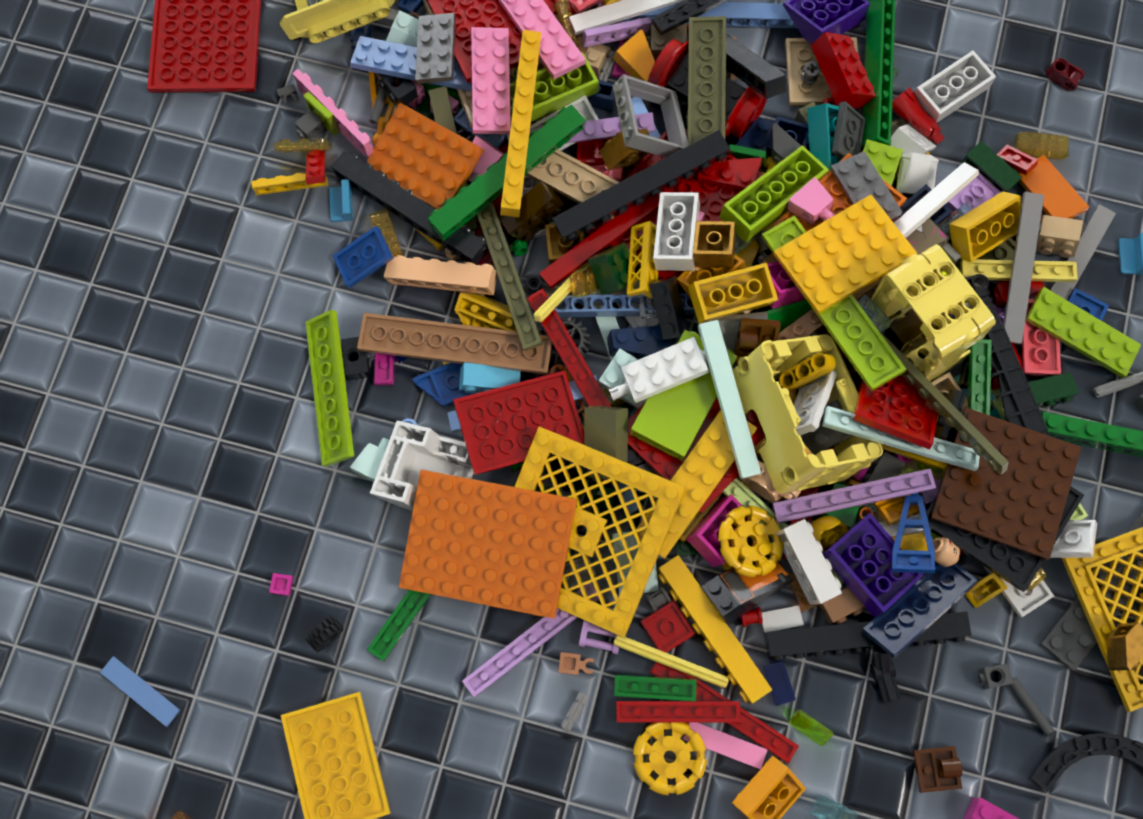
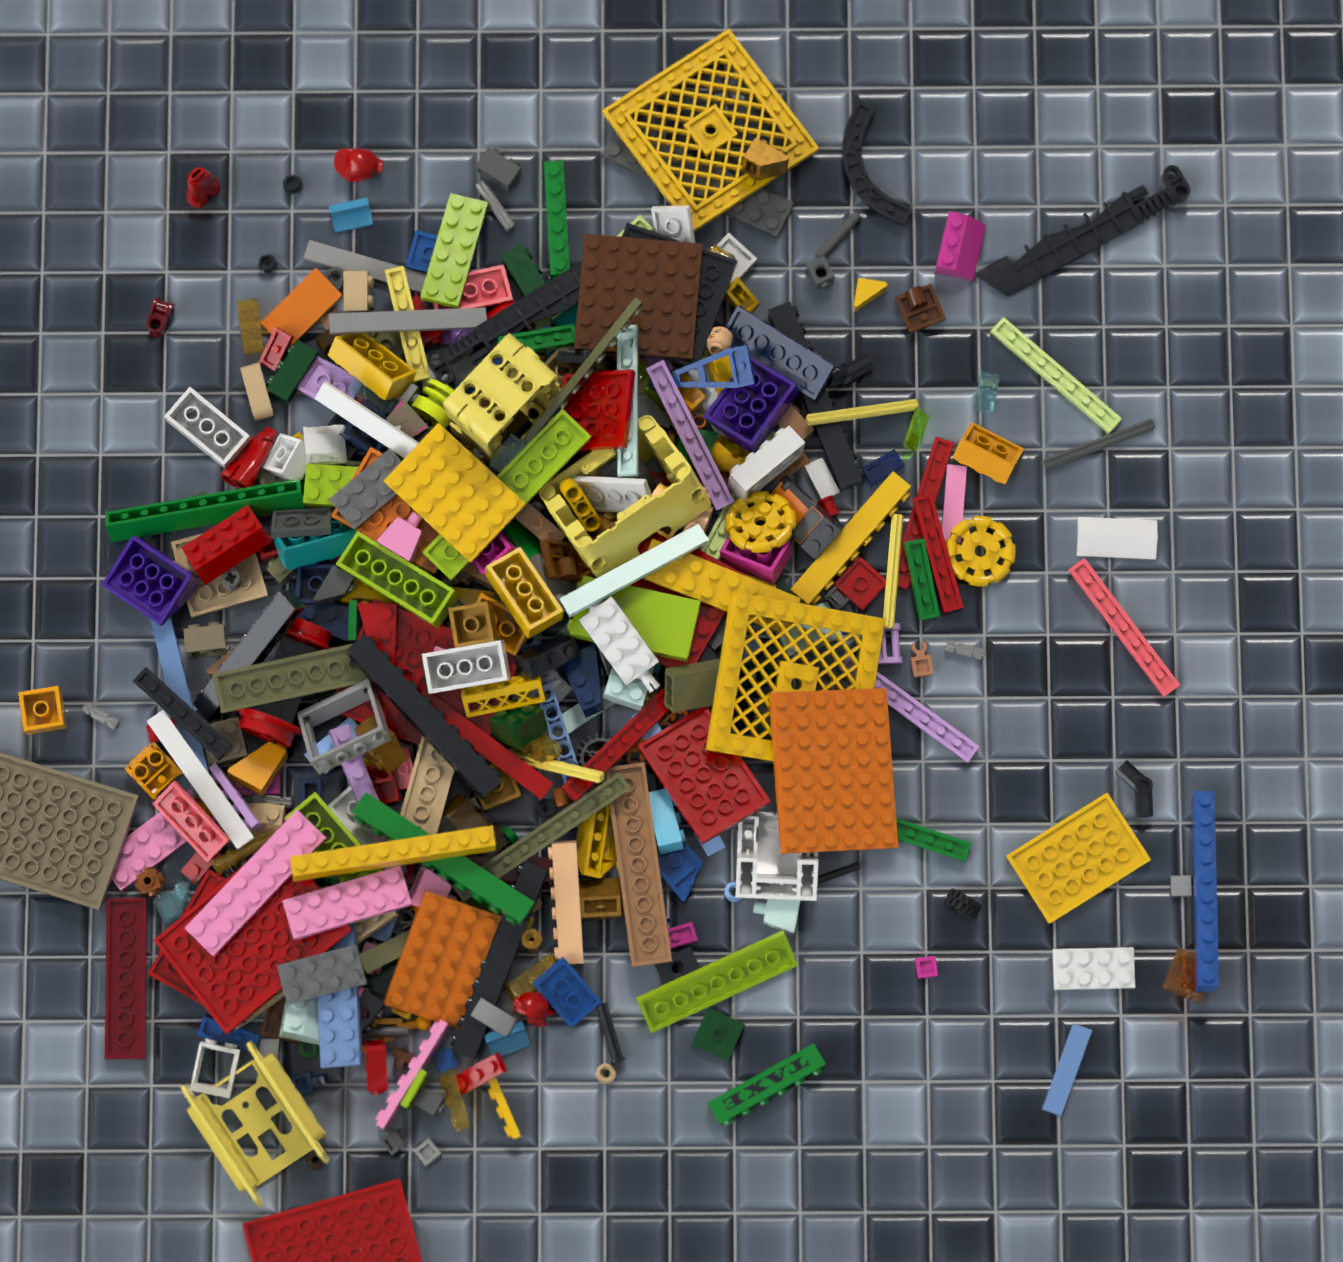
camera: 105 degrees left, 5 degrees up
none -> dark tan brick [183,622,230,659]
none -> tan beam [240,362,274,421]
none -> black plate [258,254,277,273]
none -> red slope [364,1039,388,1095]
none -> reddish brown tile [392,1047,416,1071]
none -> light grey tile [414,1138,442,1167]
none -> blue tile [433,1047,459,1074]
none -> light grey slope [471,998,517,1037]
none -> red hair [513,991,556,1028]
none -> pearl gold piece [521,929,543,953]
none -> pearl gold slope [579,878,622,920]
none -> black axle [596,1003,626,1064]
none -> tan plate [596,1063,616,1084]
none -> dark green plate [691,1008,745,1061]
none -> green brick [708,1043,826,1126]
none -> light yellow axle [806,399,919,426]
none -> black bar [817,862,860,885]
none -> yellow slope [853,278,888,312]
none -> white plate [1052,947,1135,990]

